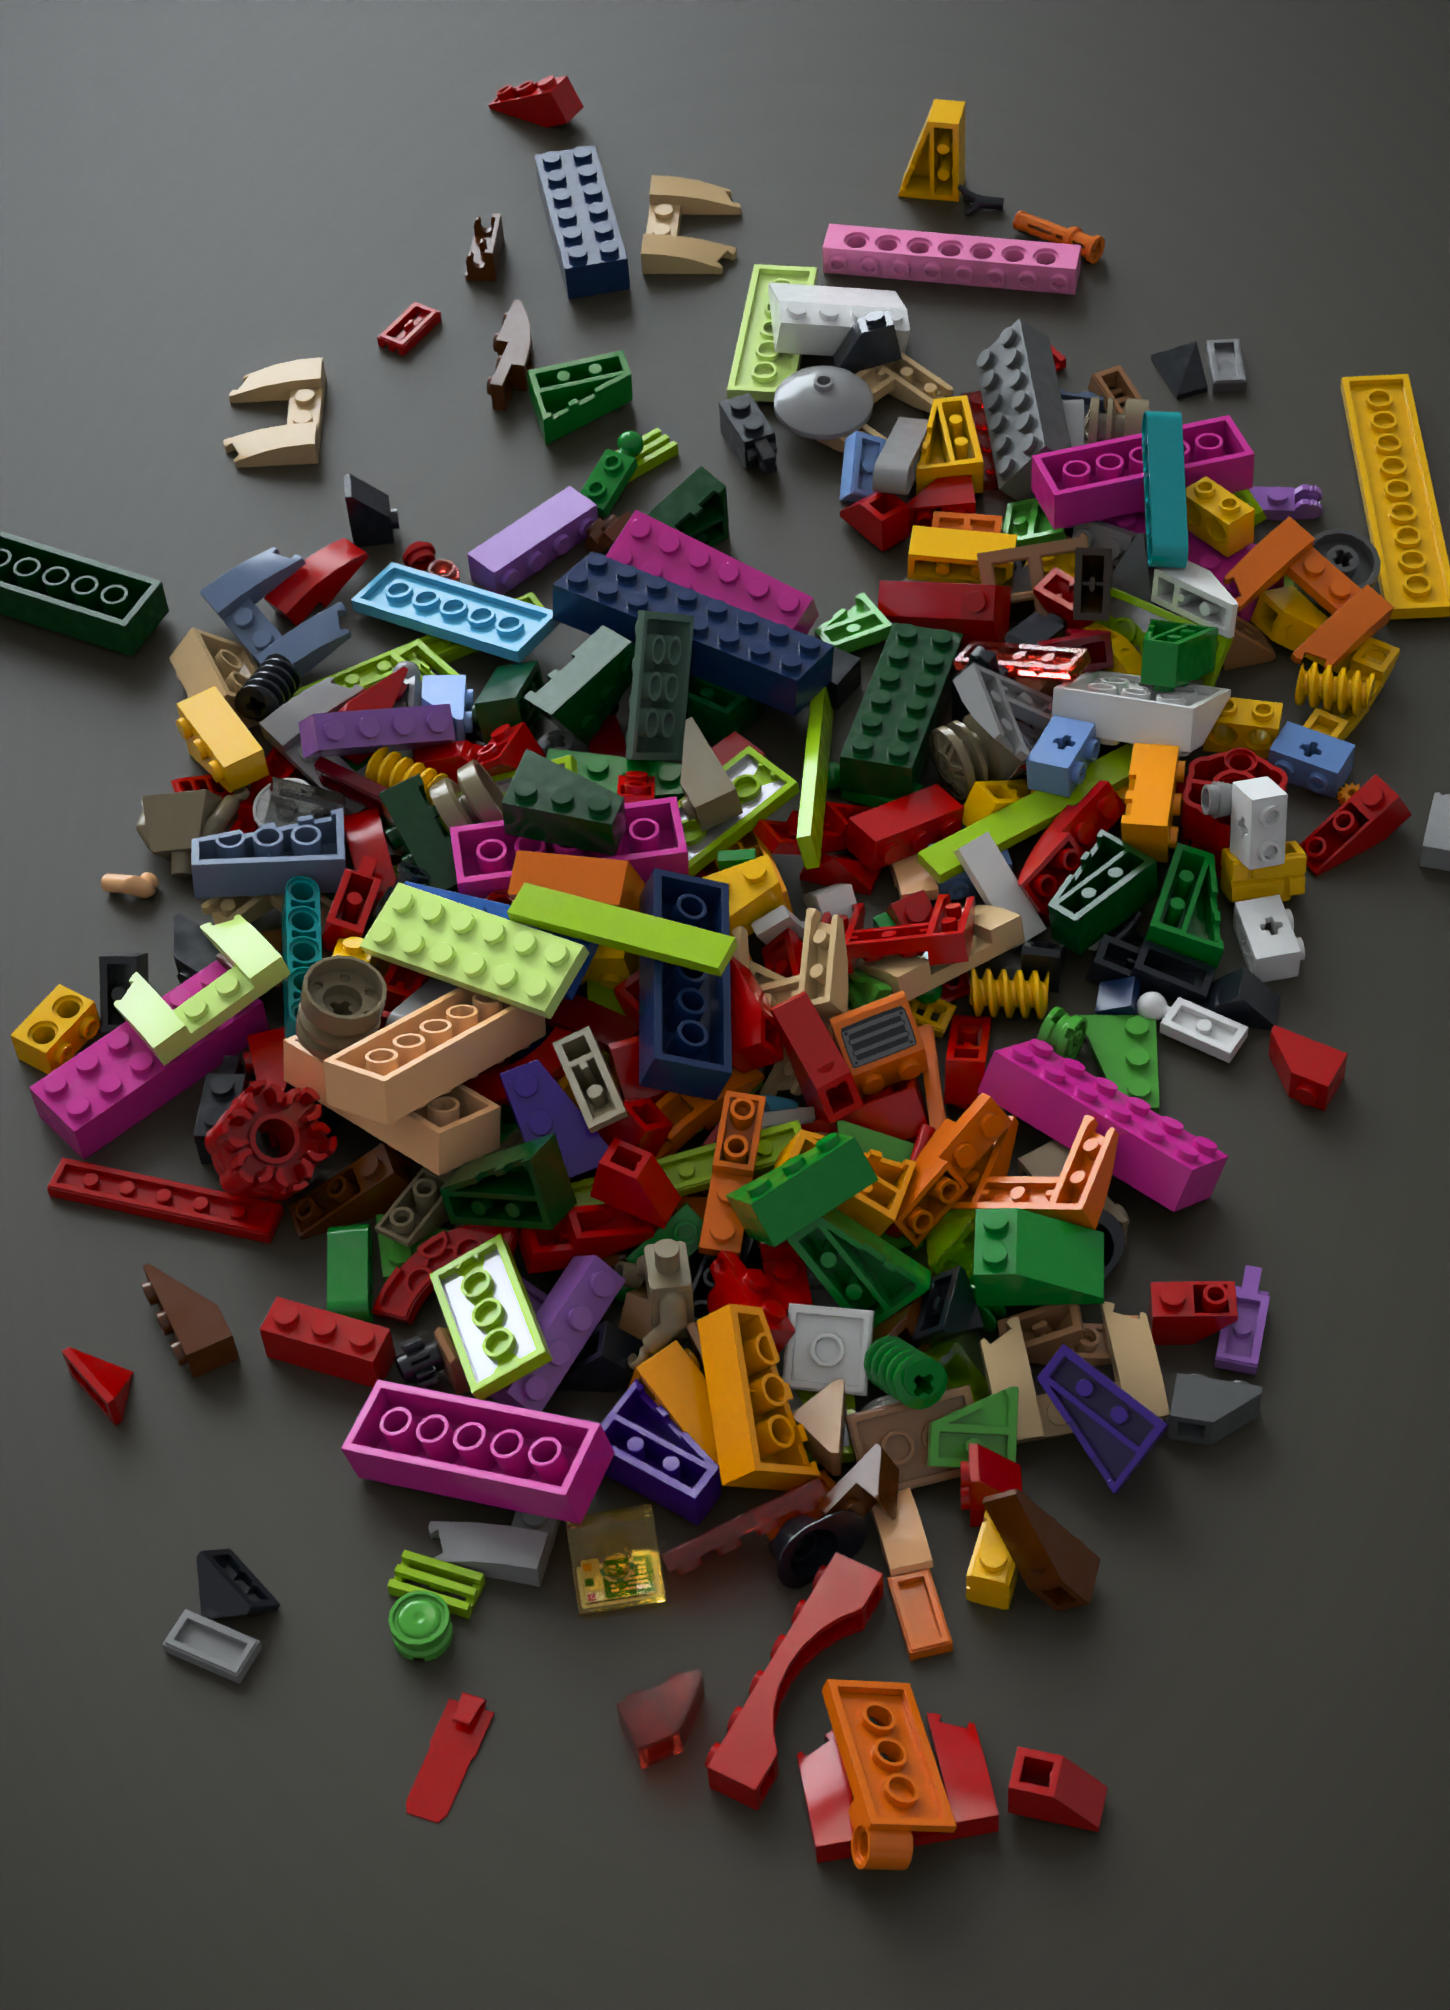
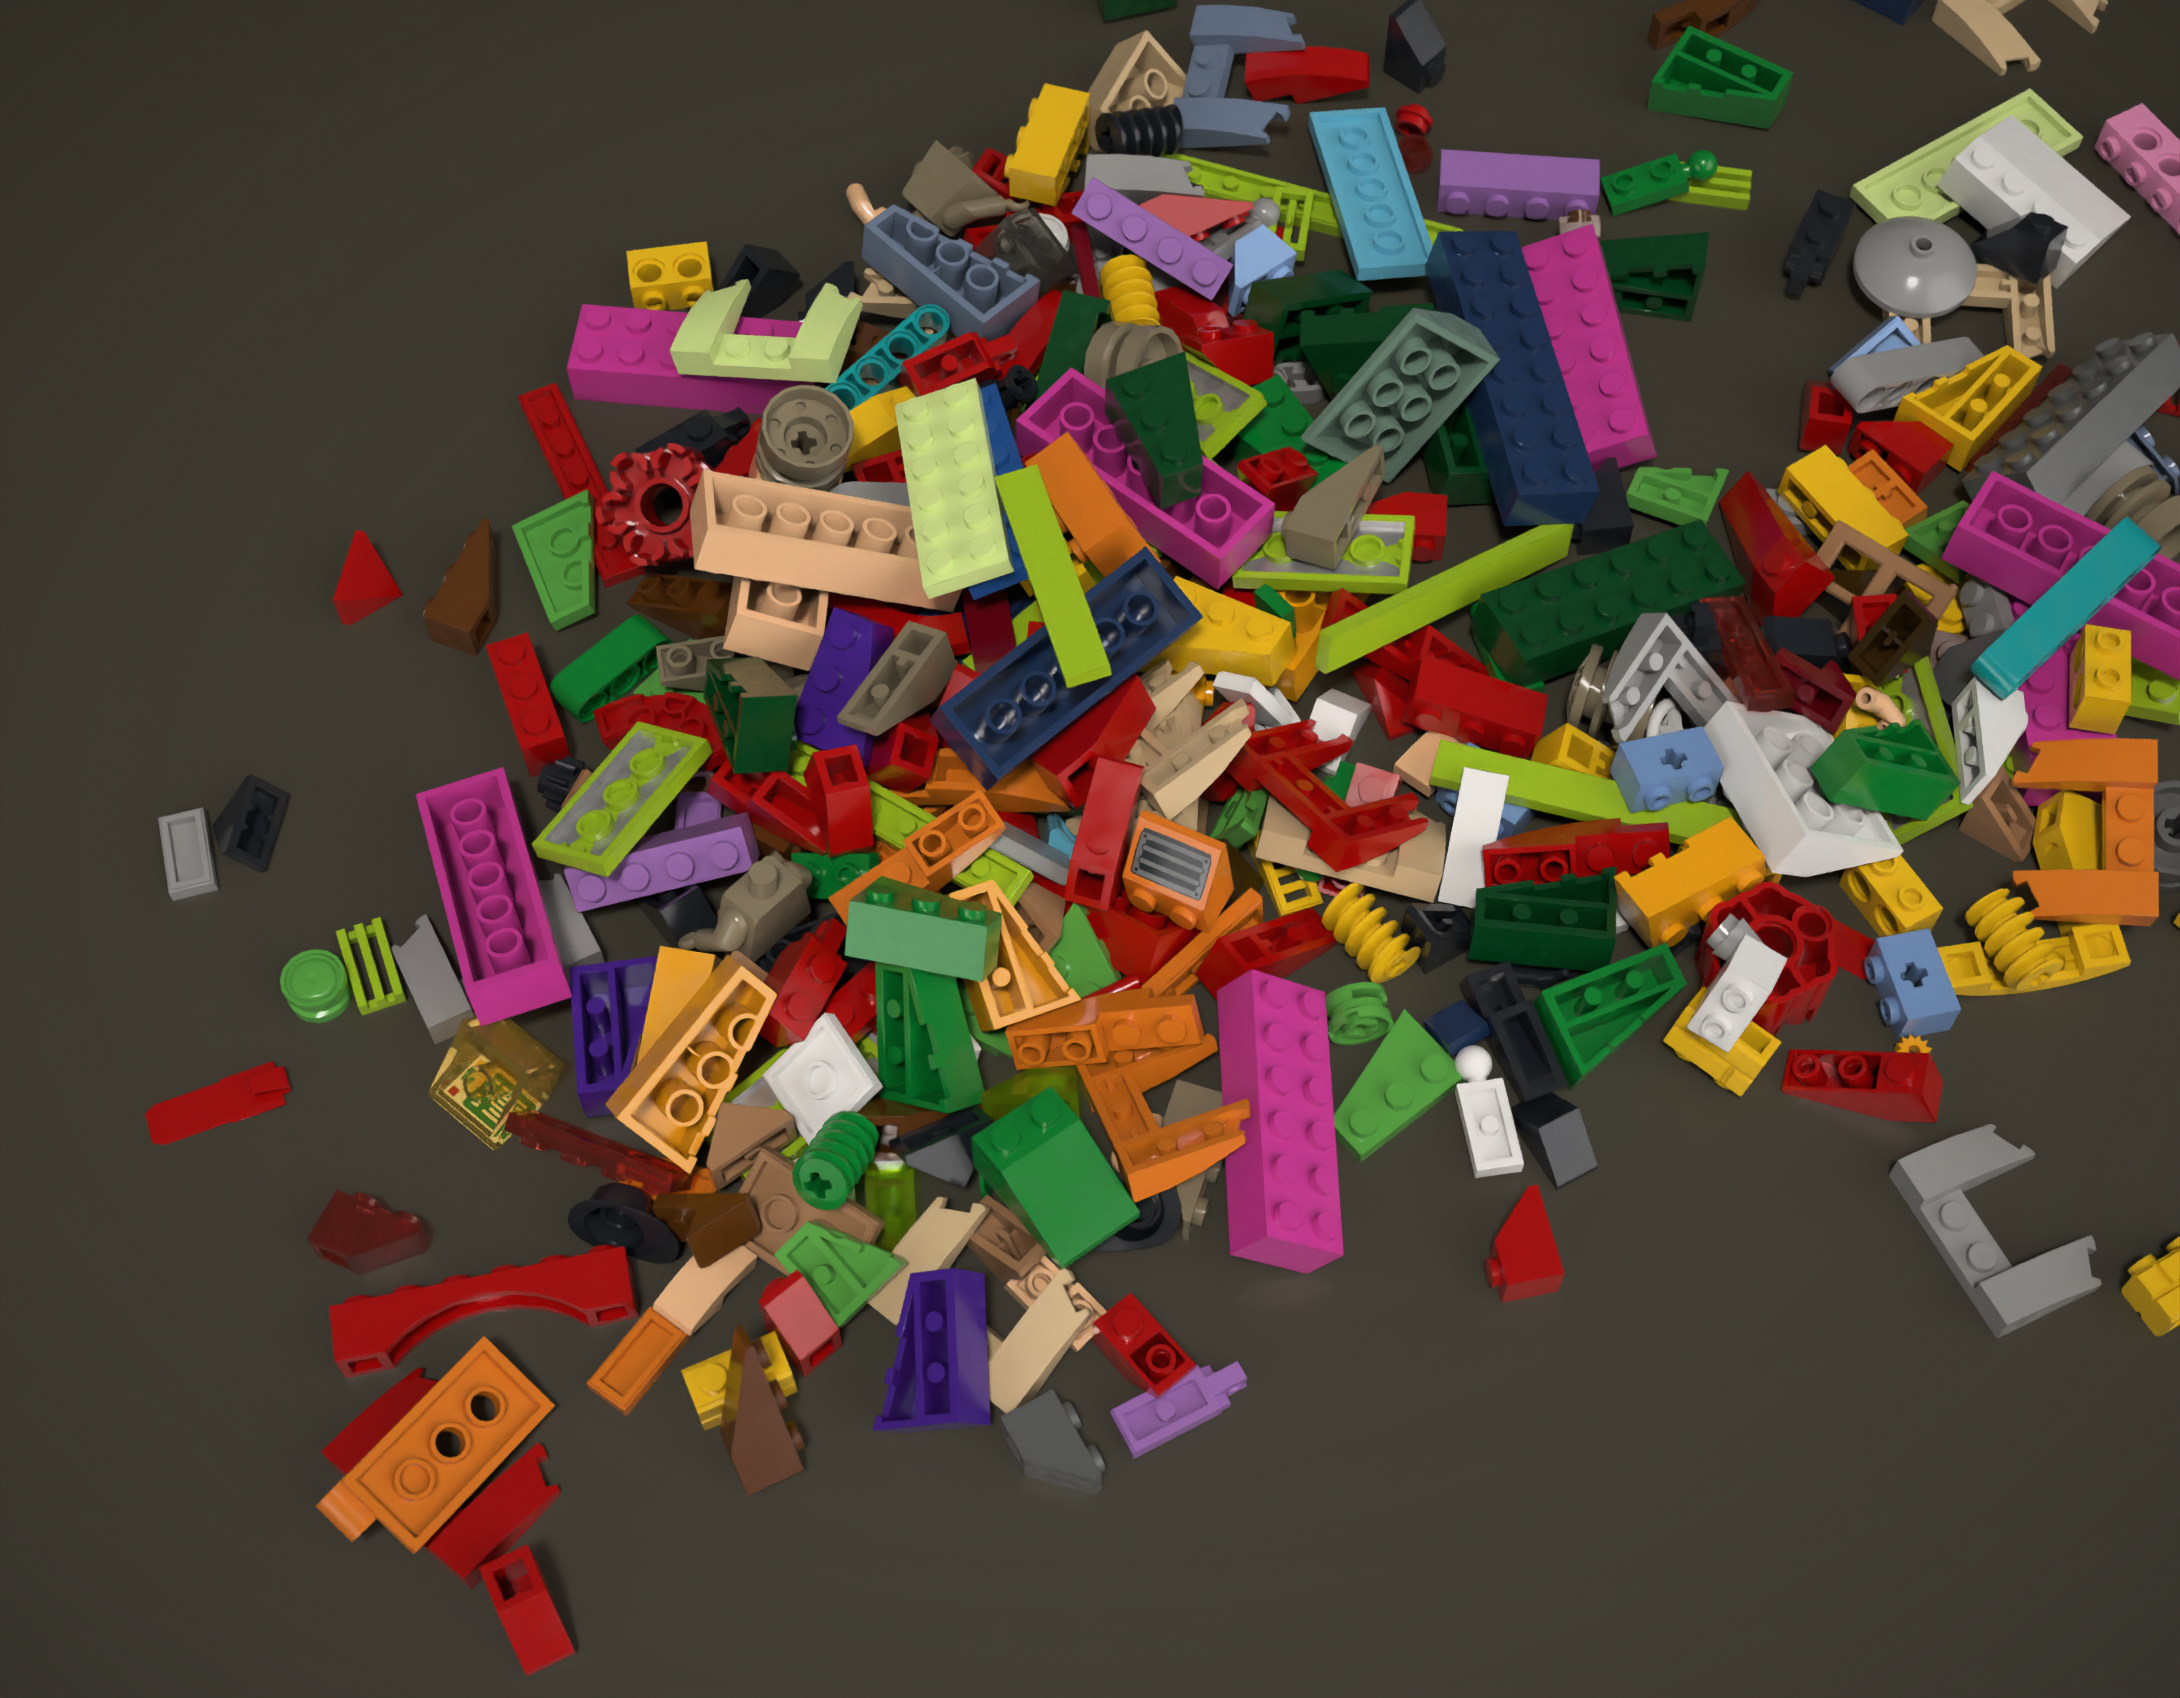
camera: 45 degrees right, 10 degrees up
white brick [1233,895,1305,982] -> none
none -> bright green wing [512,489,595,631]
none -> light nougat arm [1856,687,1906,730]

